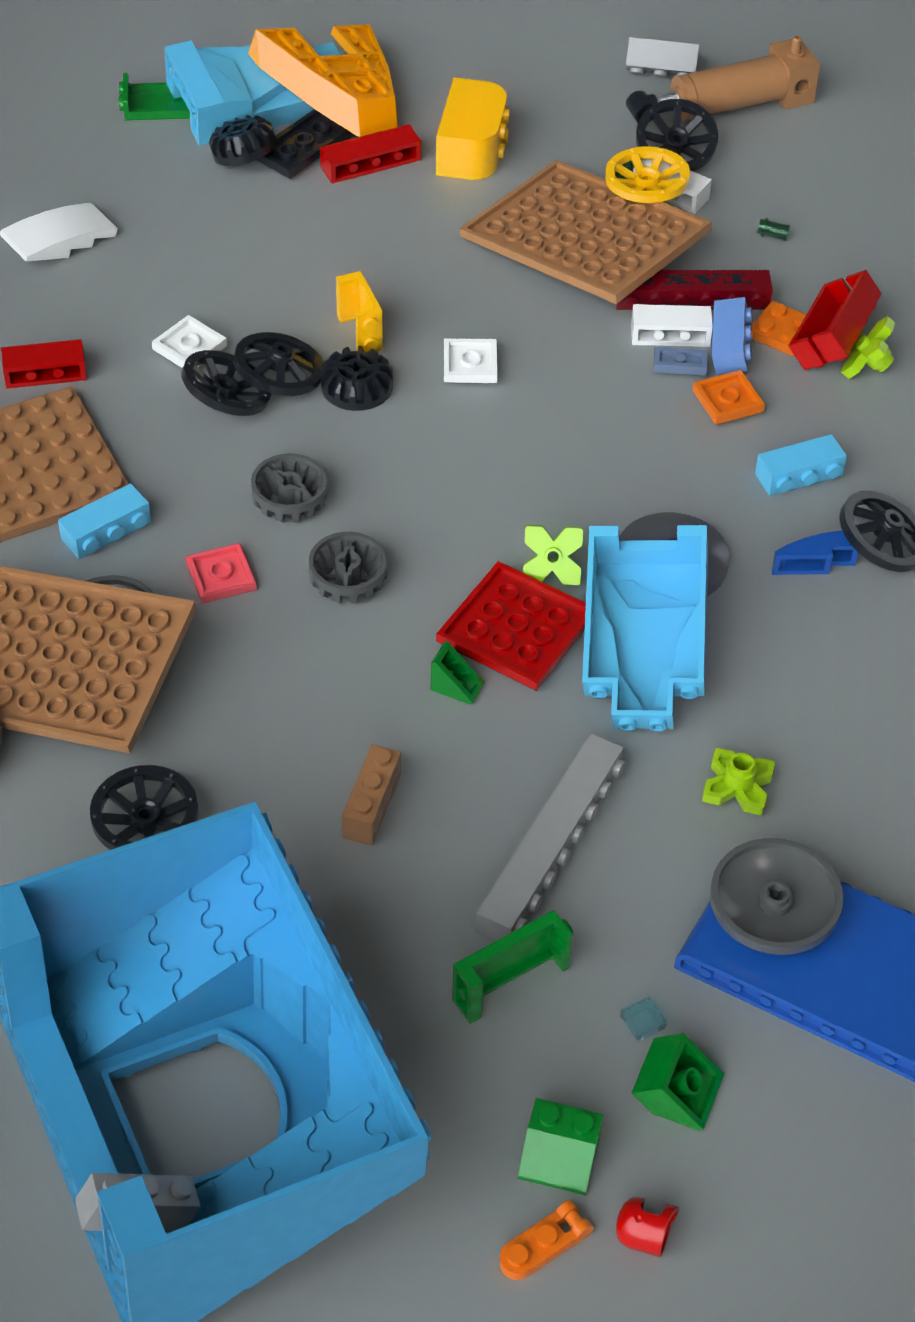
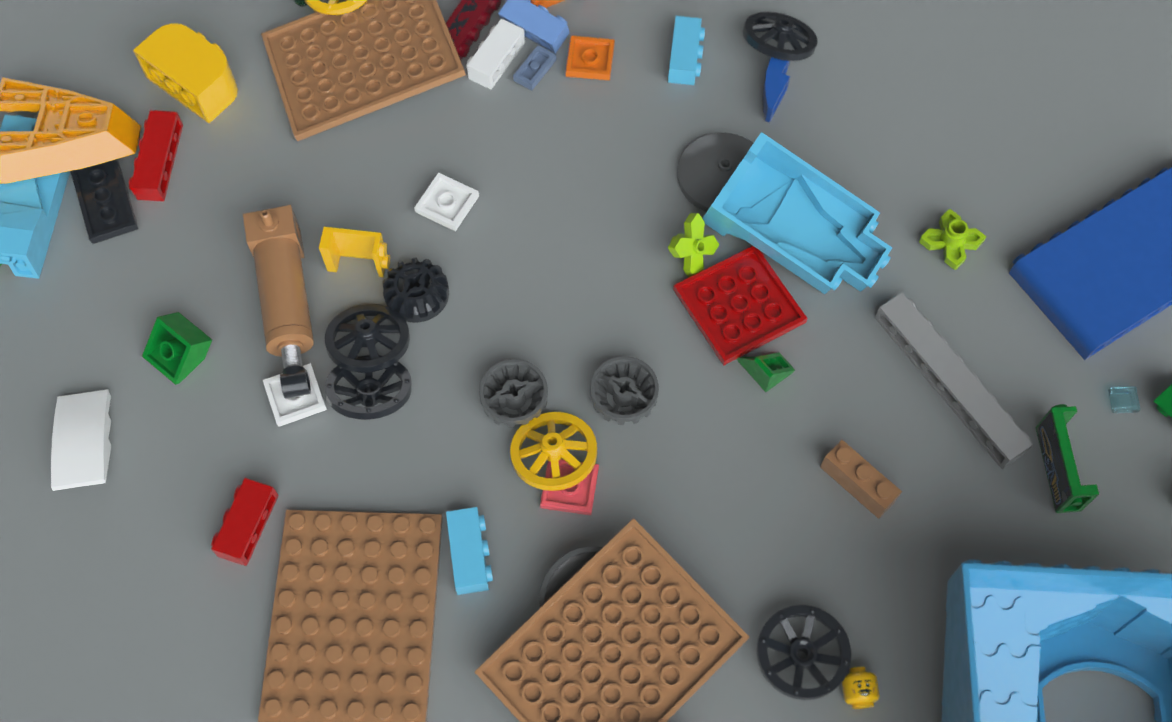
camera: 60 degrees left, 15 degrees up
black gear [209,115,277,166] -> none
dark grey dish [710,838,843,955] -> none
none -> green slope [142,312,212,385]
none -> medium nougat piece [243,205,314,399]
none -> yellow wheel [510,412,597,491]

